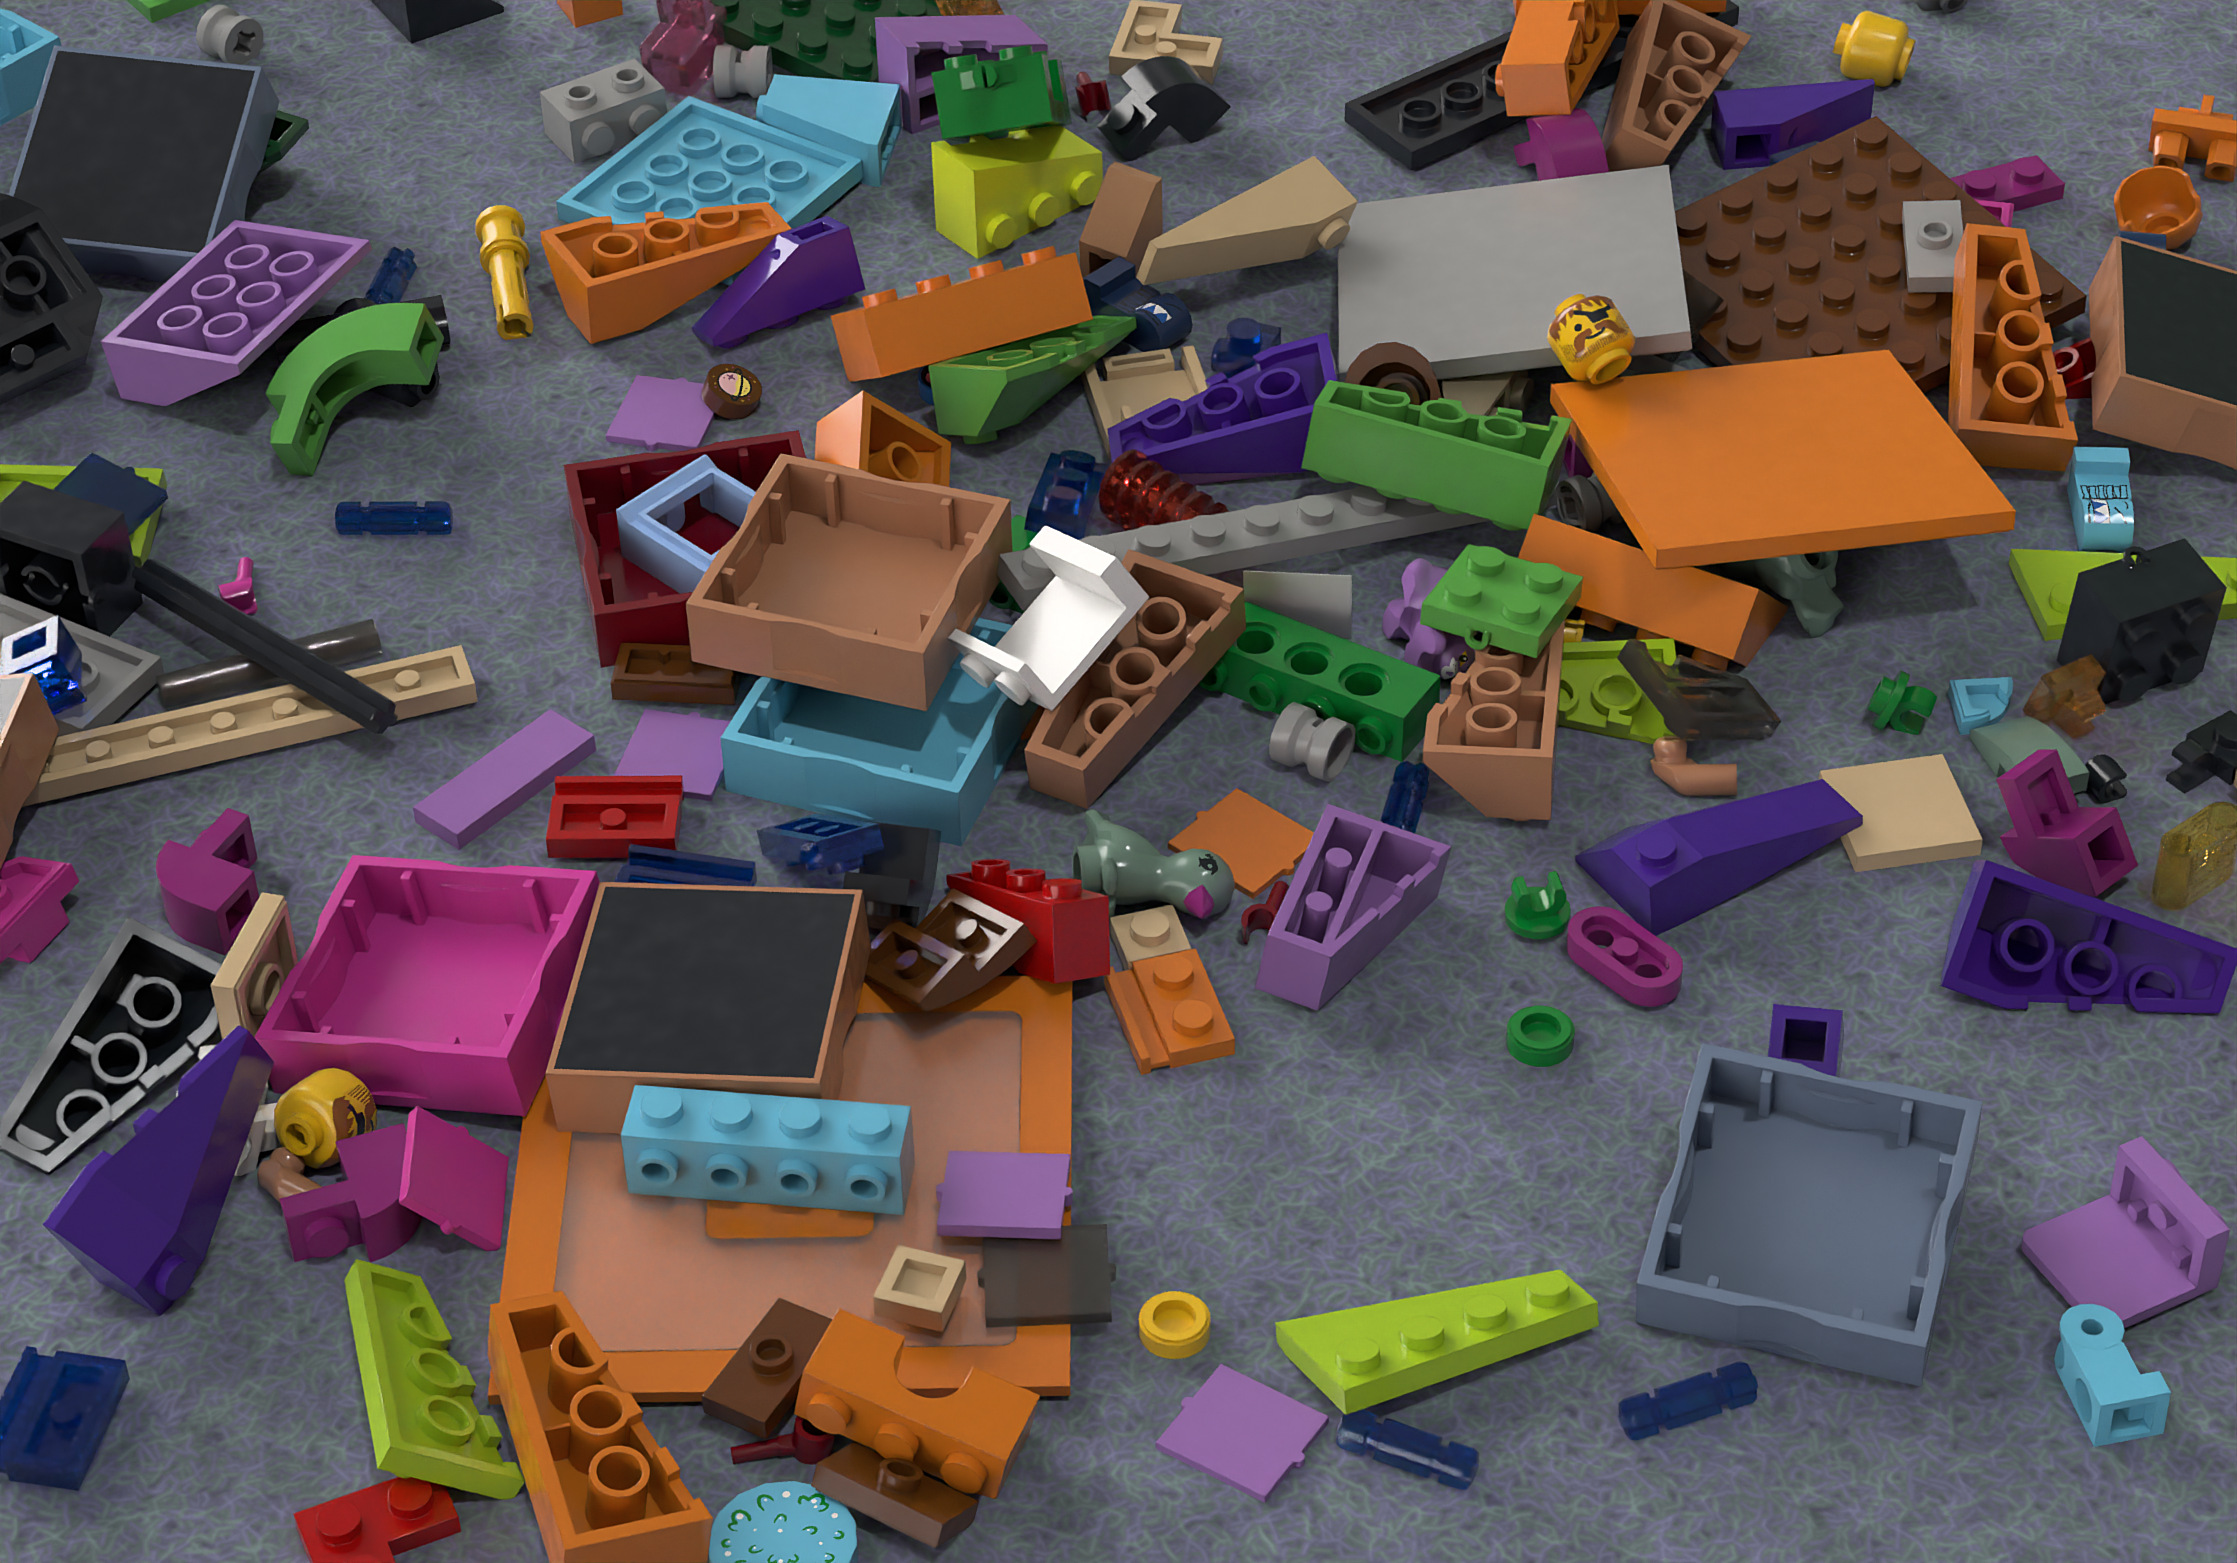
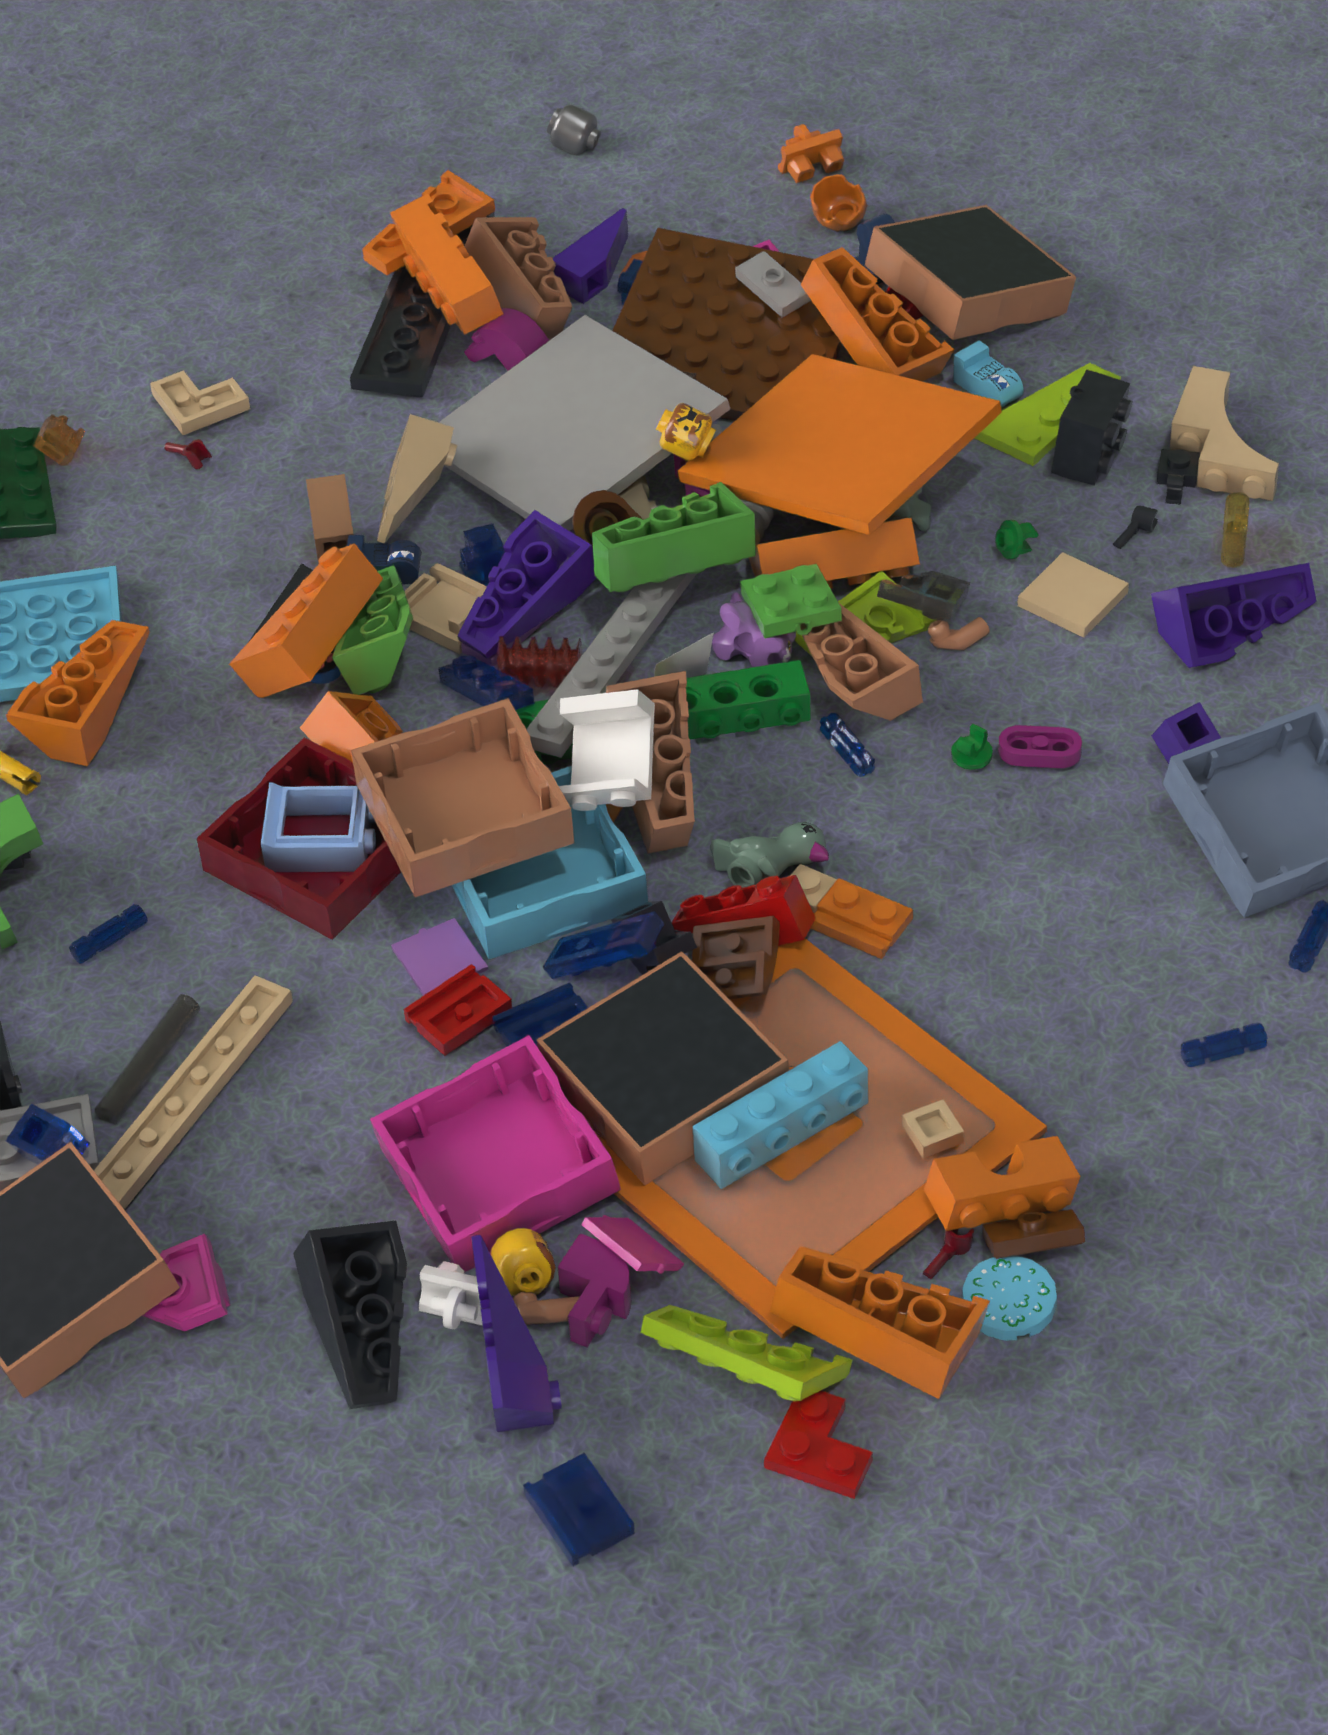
camera: 40 degrees left, 5 degrees up
black axle [132,559,398,734] -> none
magenta brick [156,808,259,956] -> none
tan tile [211,892,298,1040] -> none
dark pink hand [218,557,258,615] -> none
medium lavender tile [413,709,596,850] -> none
medium lavender piece [606,375,717,451] -> none
reddish brown plate [610,643,742,705] -> none
dark purple slope [692,216,866,348] -> none
reddish brown tile [701,364,762,419] -> none
reddish brown plate [702,1297,832,1439] -> none
medium azure slope [756,74,902,187] -> none
medium lavender wedge [875,15,1048,135] -> none
green brick [931,45,1072,142] -> none
neon yellow wedge [931,125,1103,259] -> none
medium lavender piece [936,1151,1073,1239] -> none
clear smoke piece [977,1224,1116,1328] -> none
black brick [1097,56,1231,162] -> none
yellow tile [1139,1291,1211,1359] -> none
medium lavender piece [1156,1364,1329,1503] -> none
orange piece [1168,788,1314,899] -> none
dark red hand [1241,881,1289,945] -> none
medium lavender wedge [1255,803,1451,1011] -> none
light grey wheel [1269,702,1355,783] -> none
lime wing [1275,1269,1599,1415] -> none
green tile [1506,1005,1575,1067] -> none
dark purple wedge [1575,779,1863,936] -> none
yellow head [1833,11,1916,87] -> none
medium azure tile [1948,677,2013,735] -> none
magenta plate [1950,155,2065,212] -> none
sand green slope [1969,716,2090,793] -> none
magenta brick [1996,749,2138,896] -> none
clear orange tile [2023,654,2106,739] -> none

